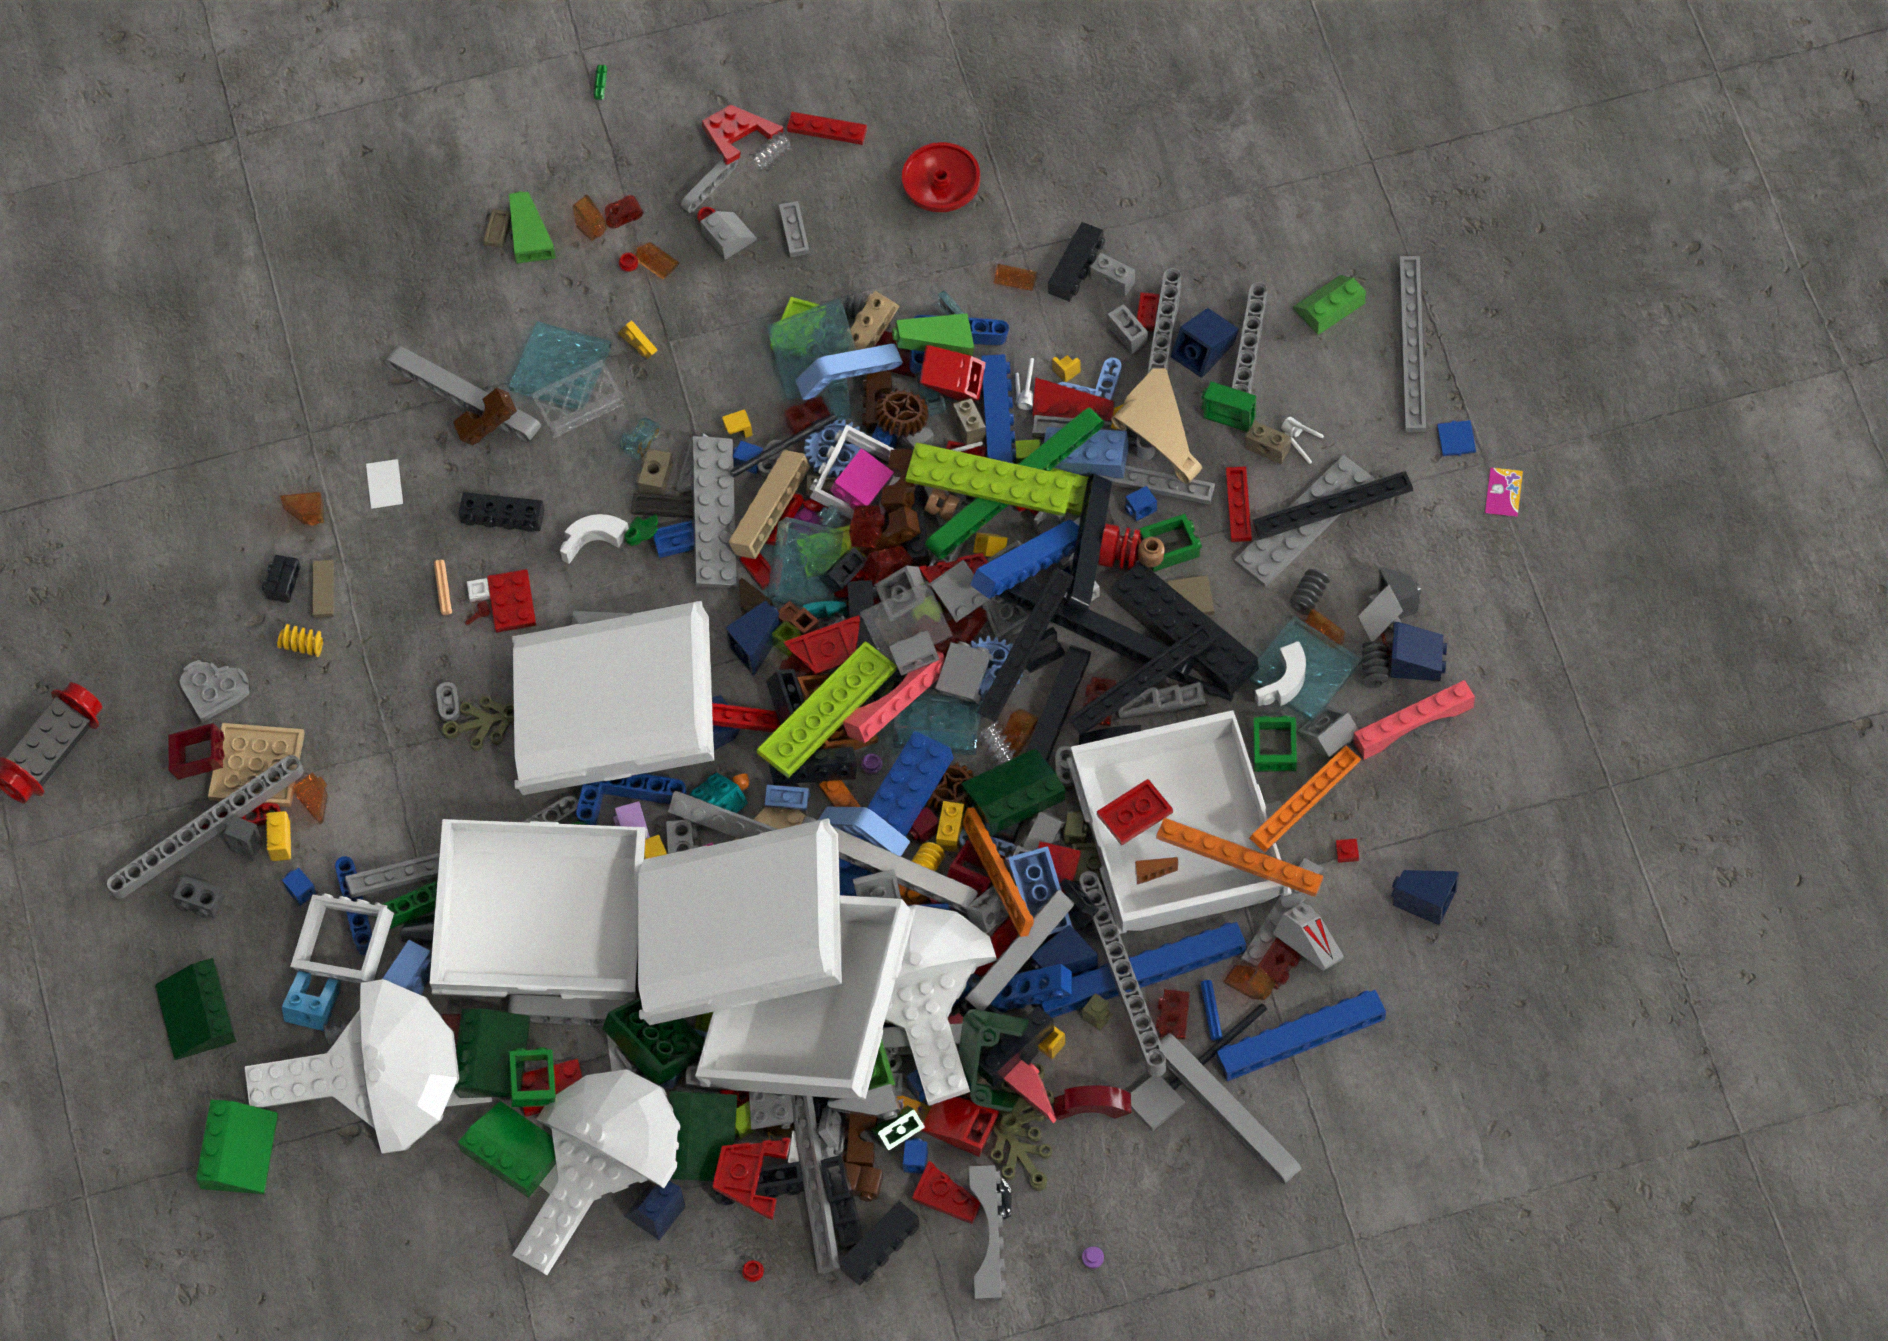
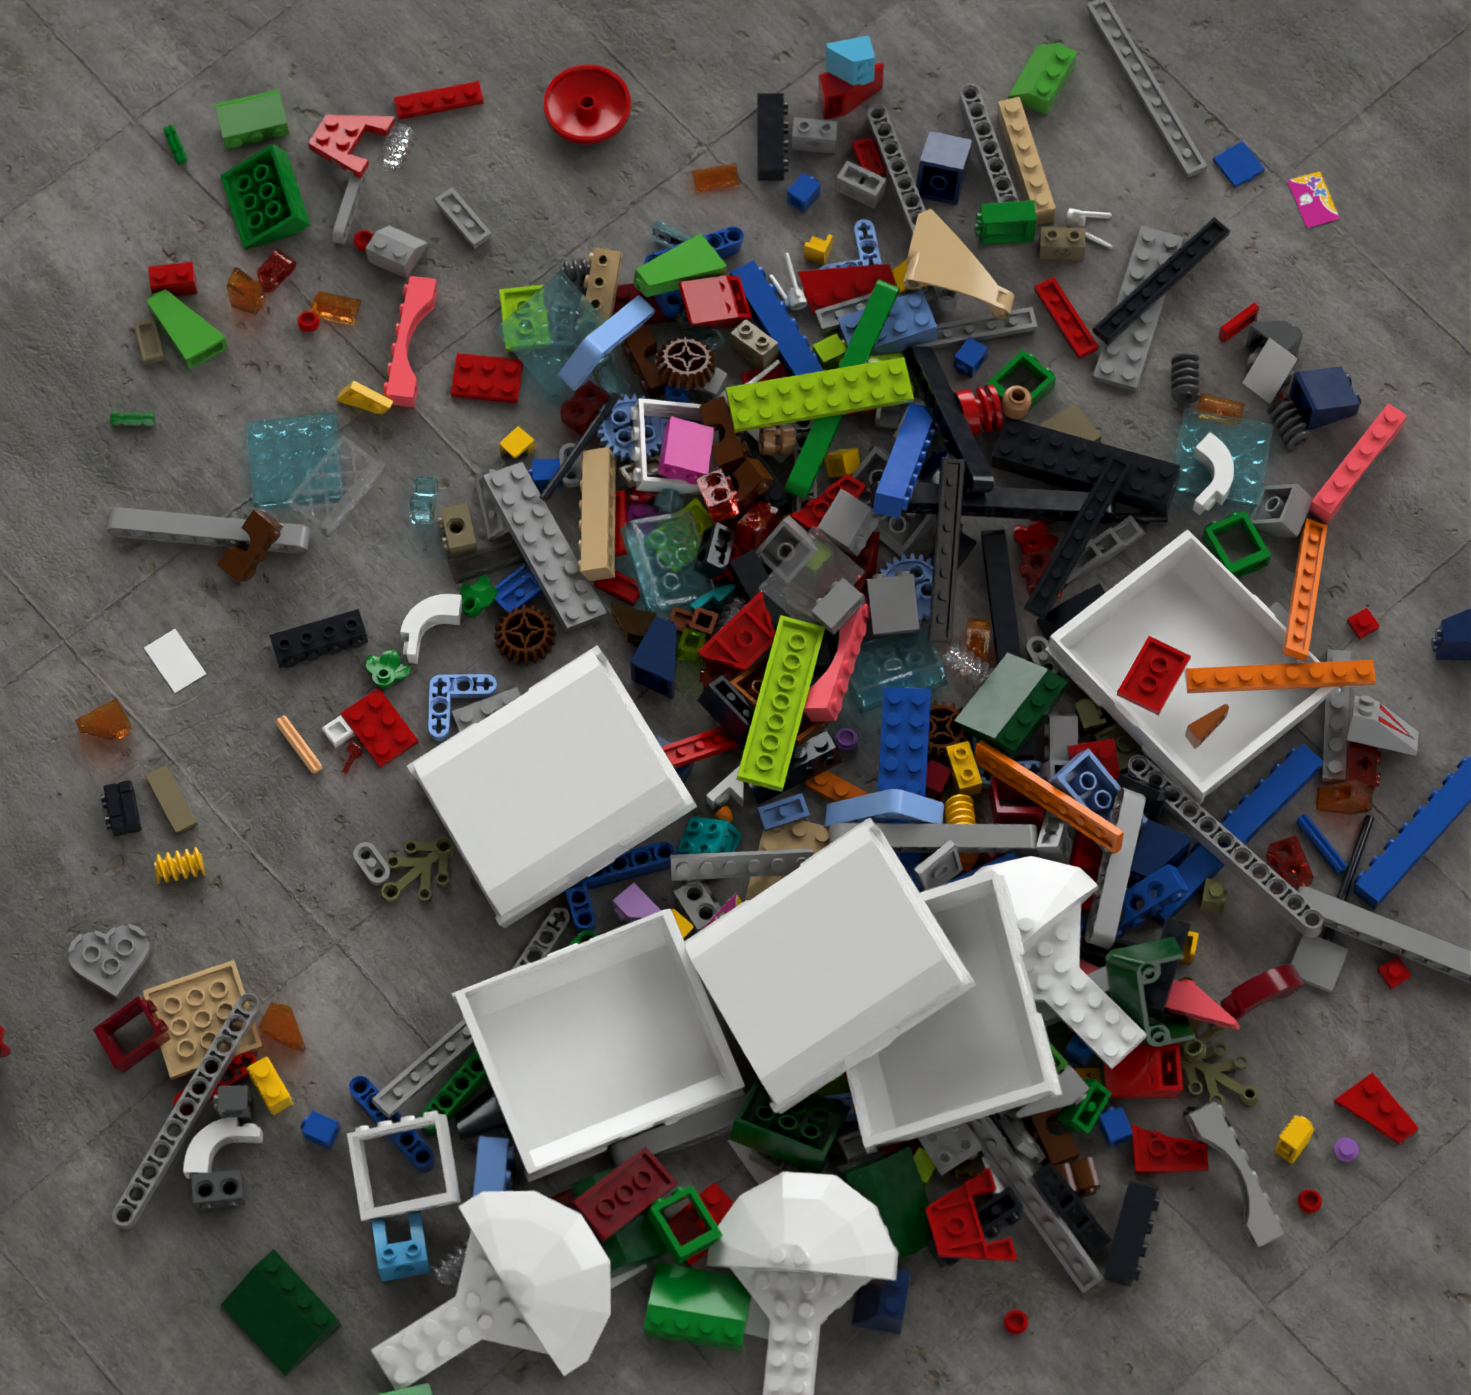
camera: 30 degrees left, 5 degrees up
none -> green axle [110,412,155,426]
none -> red brick [148,261,198,296]
none -> white arch [183,1117,263,1179]
none -> bright green slope [215,90,289,149]
none -> green slope [220,144,311,250]
none -> green plate [365,649,411,689]
none -> coral arch [383,276,438,408]
none -> light blue beam [428,674,498,741]
none -> red plate [451,353,524,404]
none -> reddish brown gear [494,604,557,666]
none -> dark red plate [572,1146,677,1242]
none -> white slope [706,766,744,810]
none -> blue brick [787,173,821,214]
none -> red slope [818,63,884,120]
none -> medium azure slope [825,35,875,85]
none -> tan brick [997,97,1056,225]
none -> red plate [1013,520,1058,558]
none -> red tile [1218,302,1259,343]
none -> yellow brick [1274,1115,1315,1164]
none -> red plate [1297,1189,1322,1214]
none -> red wing [1334,1072,1419,1145]
none -> red plate [1377,956,1412,990]

